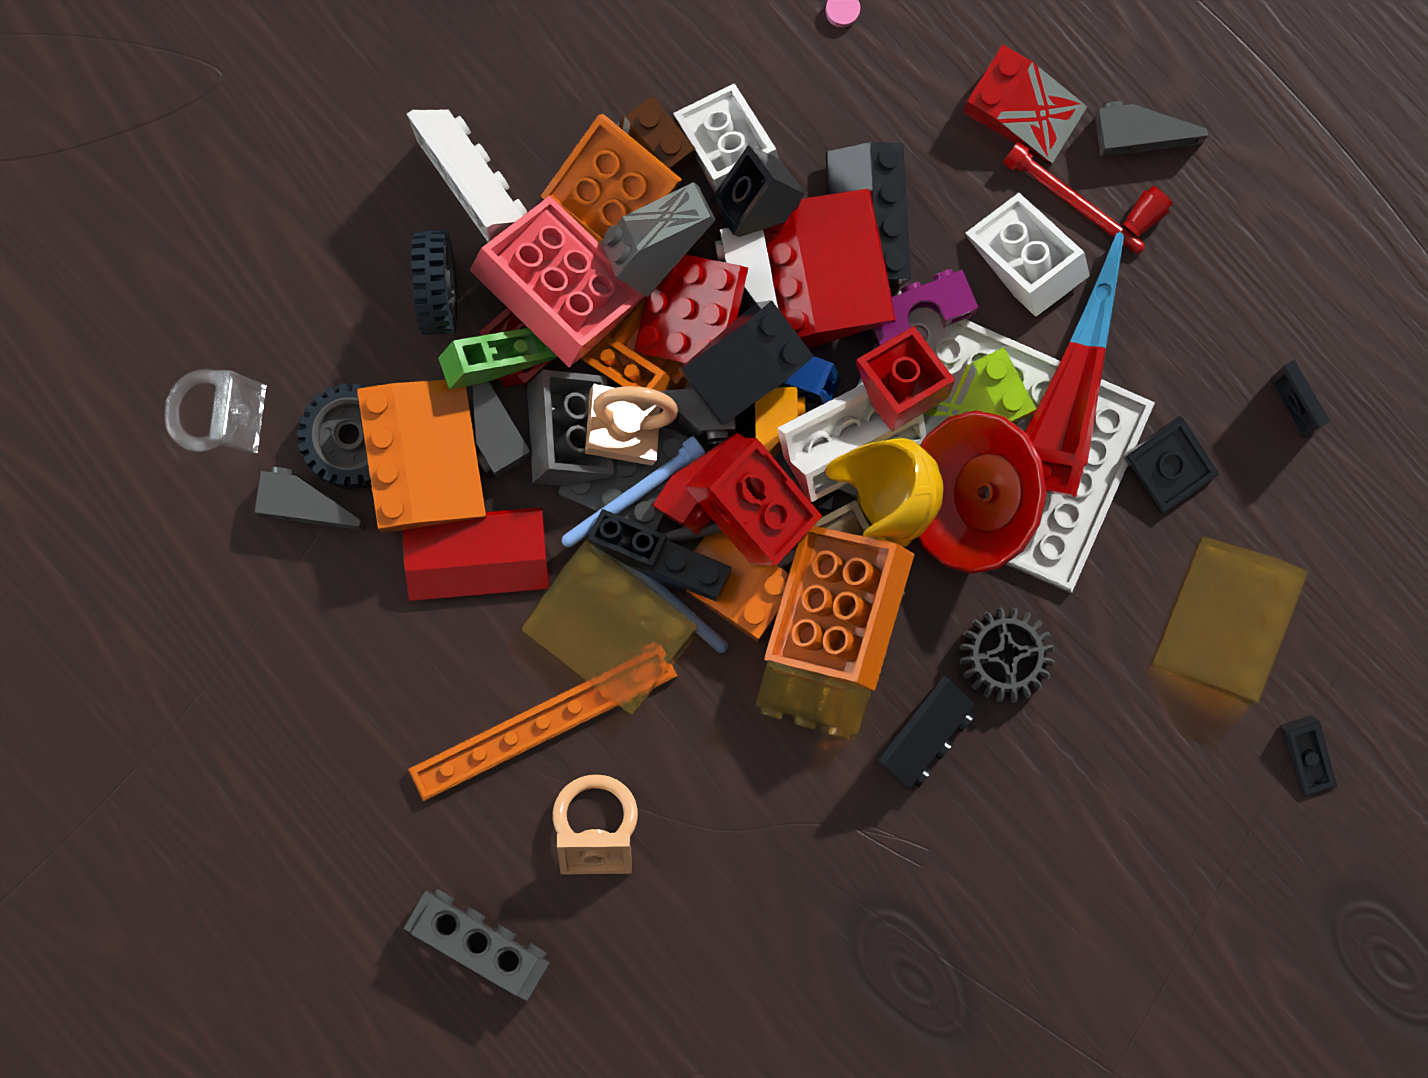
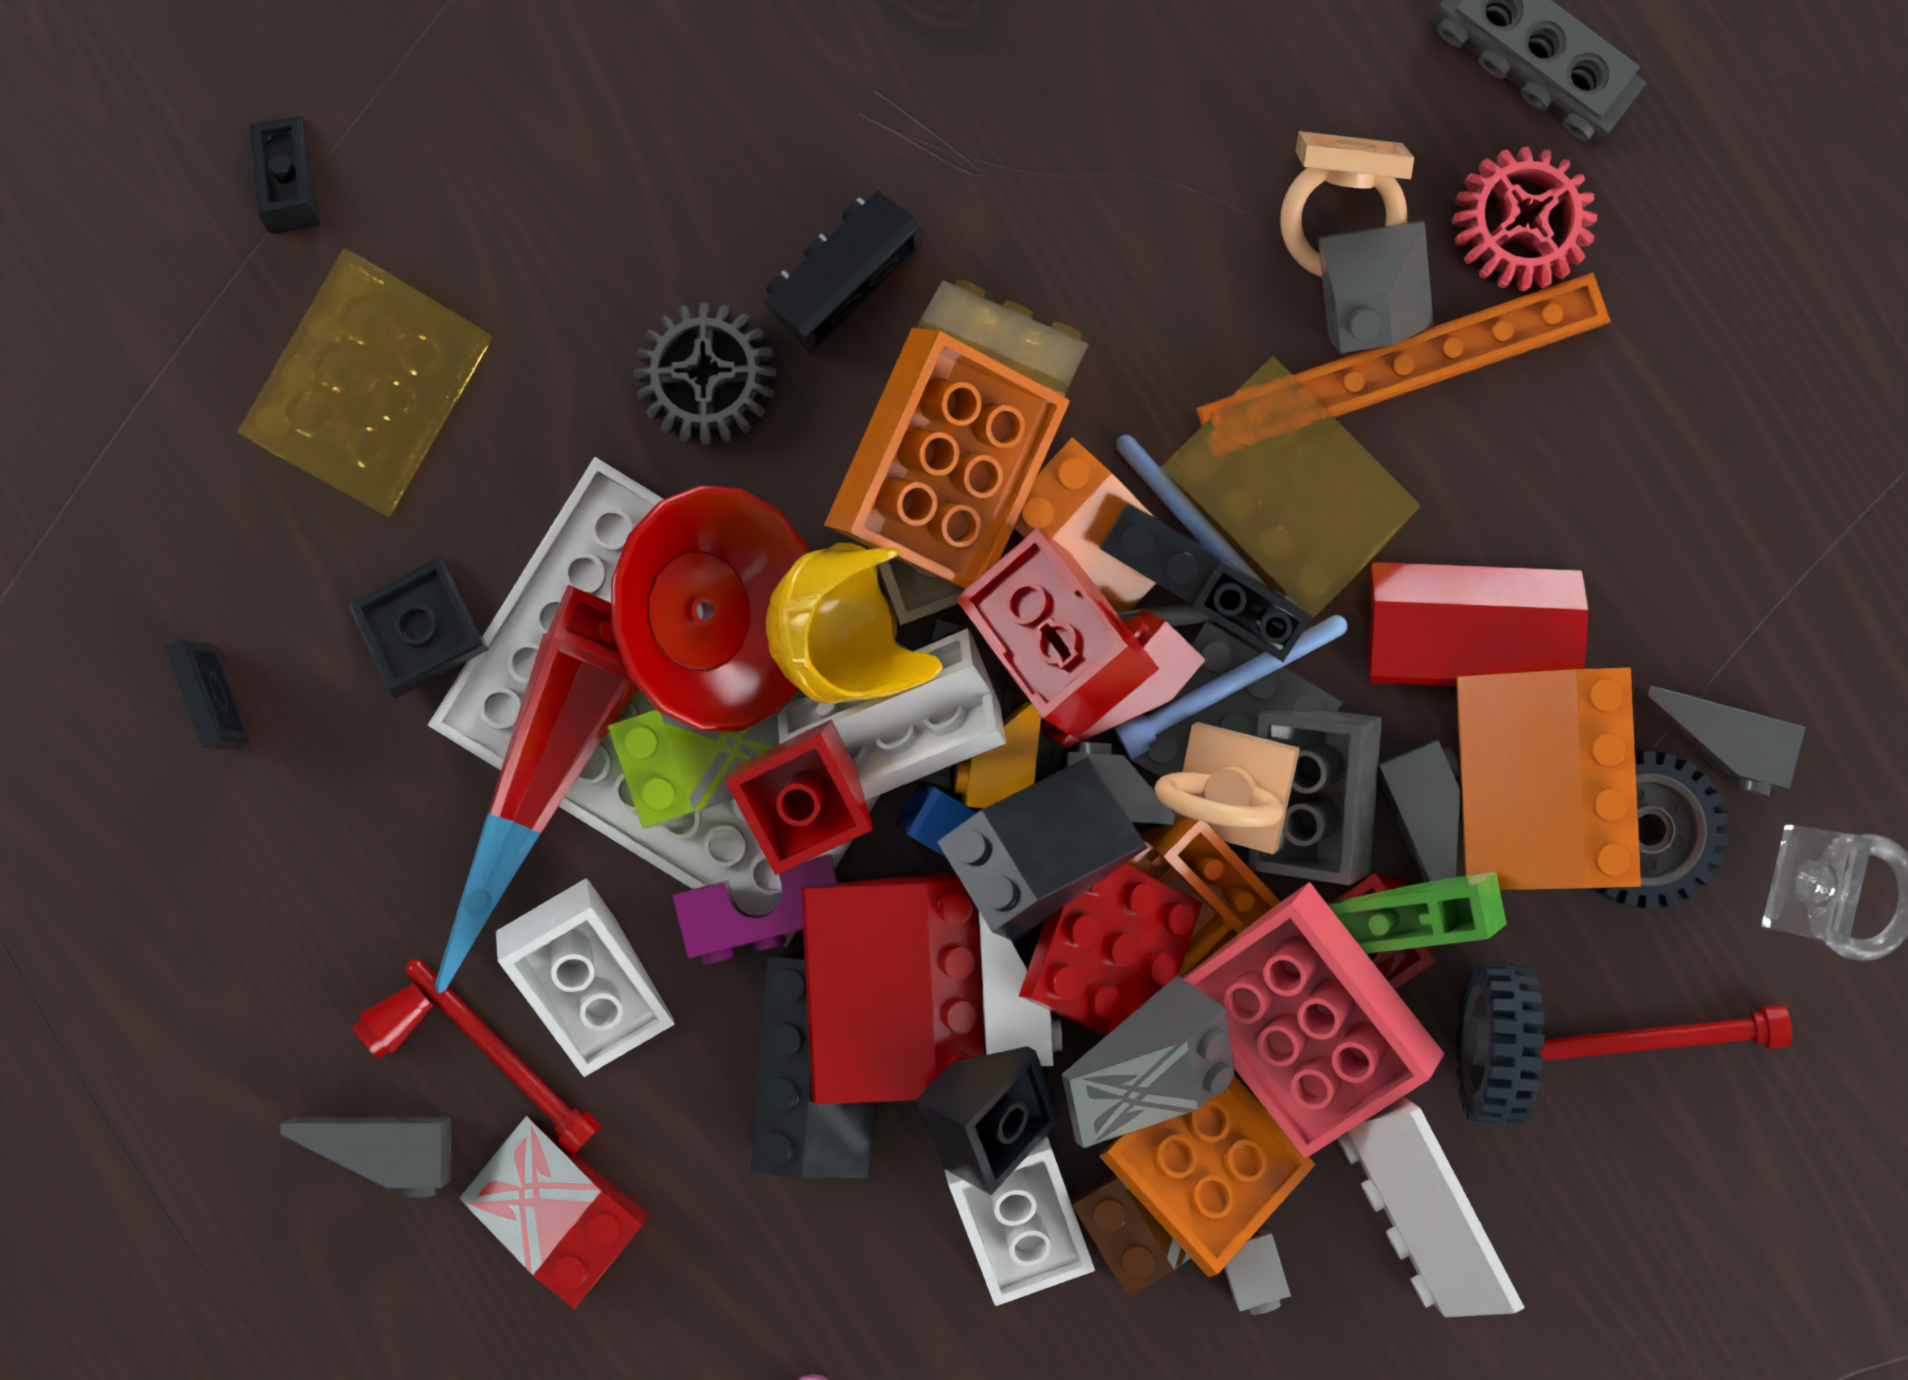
camera: 170 degrees left, 5 degrees up
none -> light grey brick [1224,1225,1291,1315]
none -> dark grey slope [1318,220,1434,353]
none -> coral gear [1452,146,1597,291]
none -> red piece [1540,1004,1792,1061]

